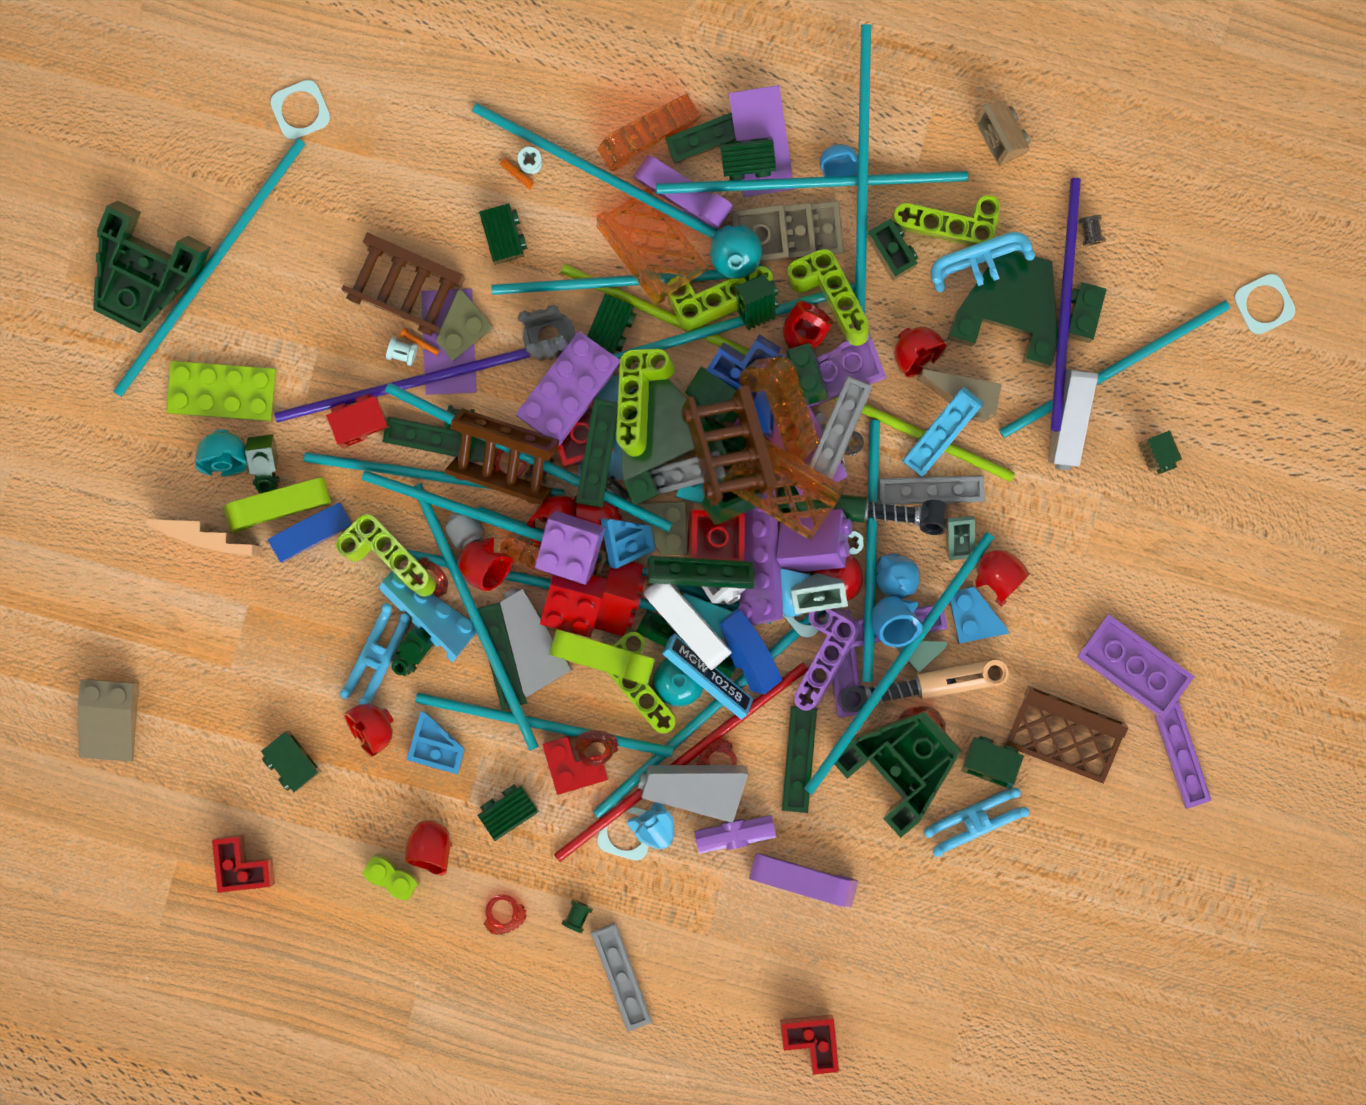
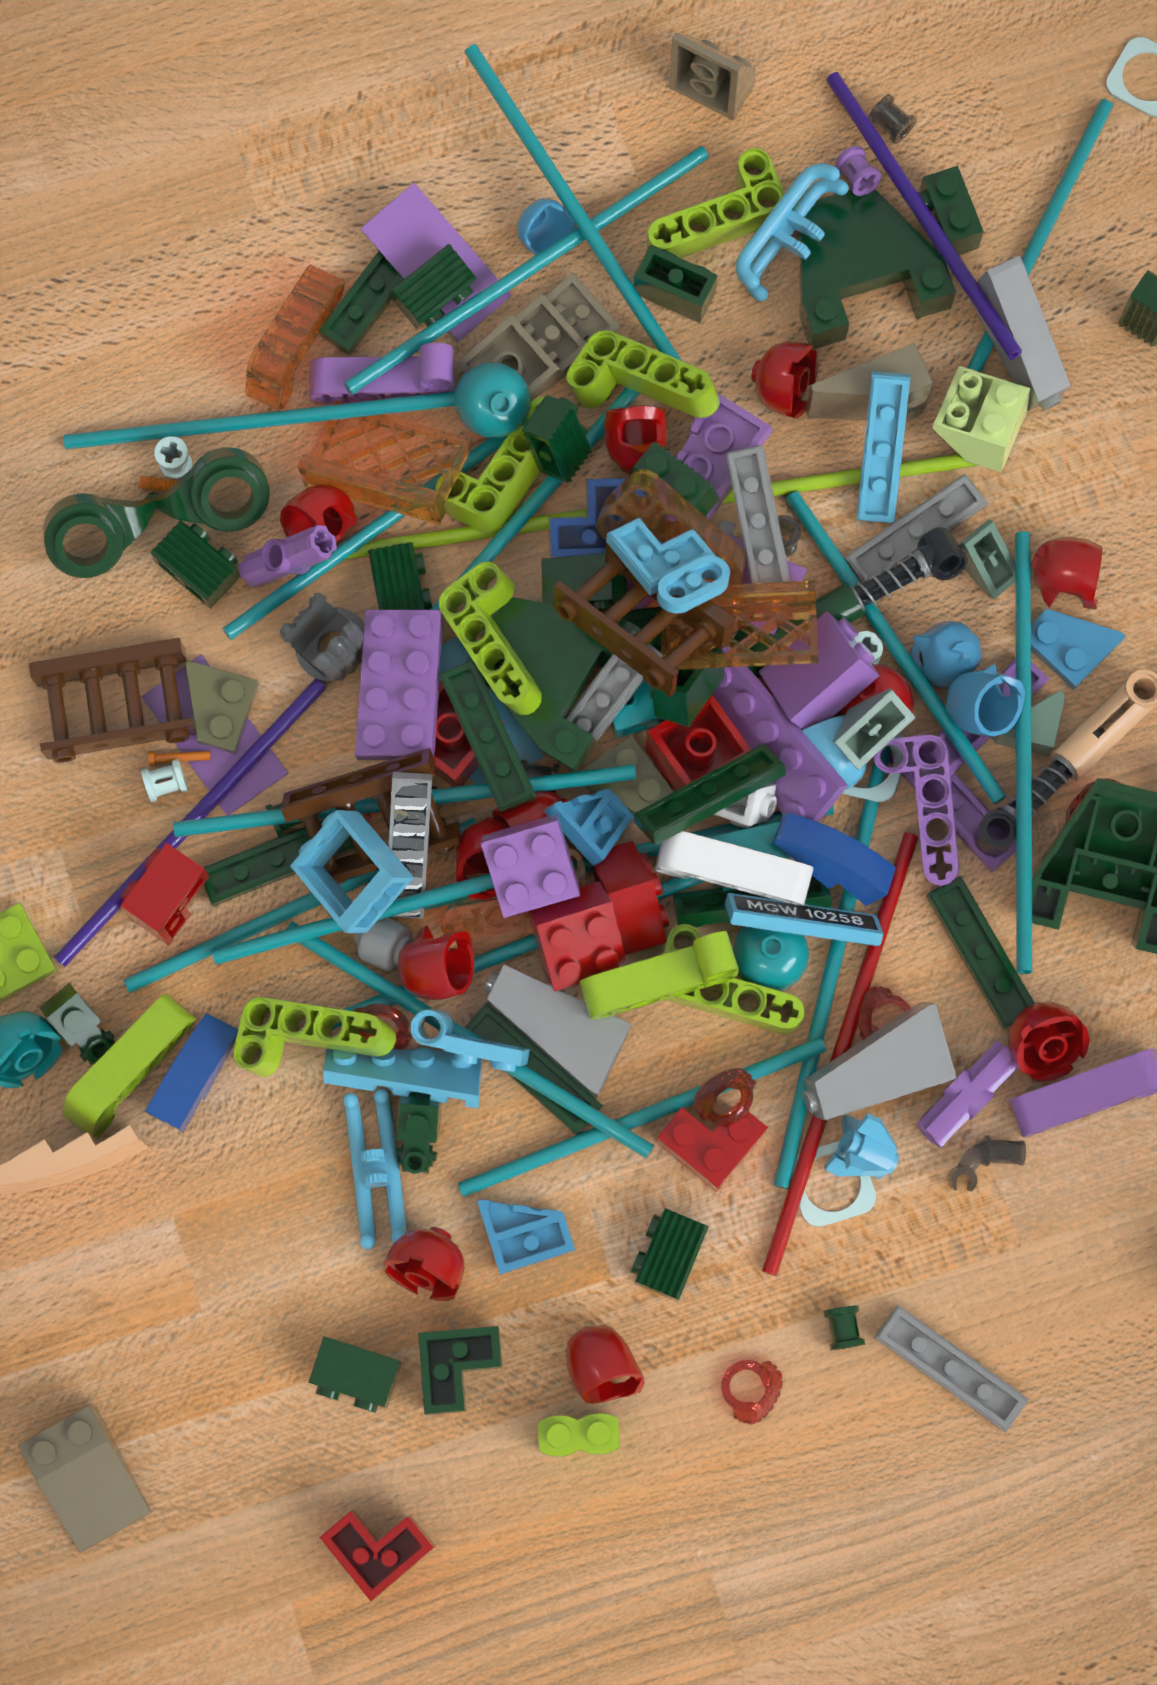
camera: 30 degrees left, 10 degrees down
none -> dark green piece [43,447,270,578]
none -> medium lavender piece [238,525,337,587]
none -> red piece [280,484,358,542]
none -> medium azure window [290,810,414,933]
none -> tile [389,772,432,919]
none -> medium azure plate [411,1009,530,1072]
none -> dark green brick [418,1326,503,1415]
none -> medium azure tile [606,518,715,595]
none -> medium azure plate [657,555,730,613]
none -> medium lavender bush [835,146,881,196]
none -> yellowish green slope [933,366,1030,472]
none -> clear smoke piece [947,1135,1026,1192]
none -> red cylinder [1008,1001,1090,1082]

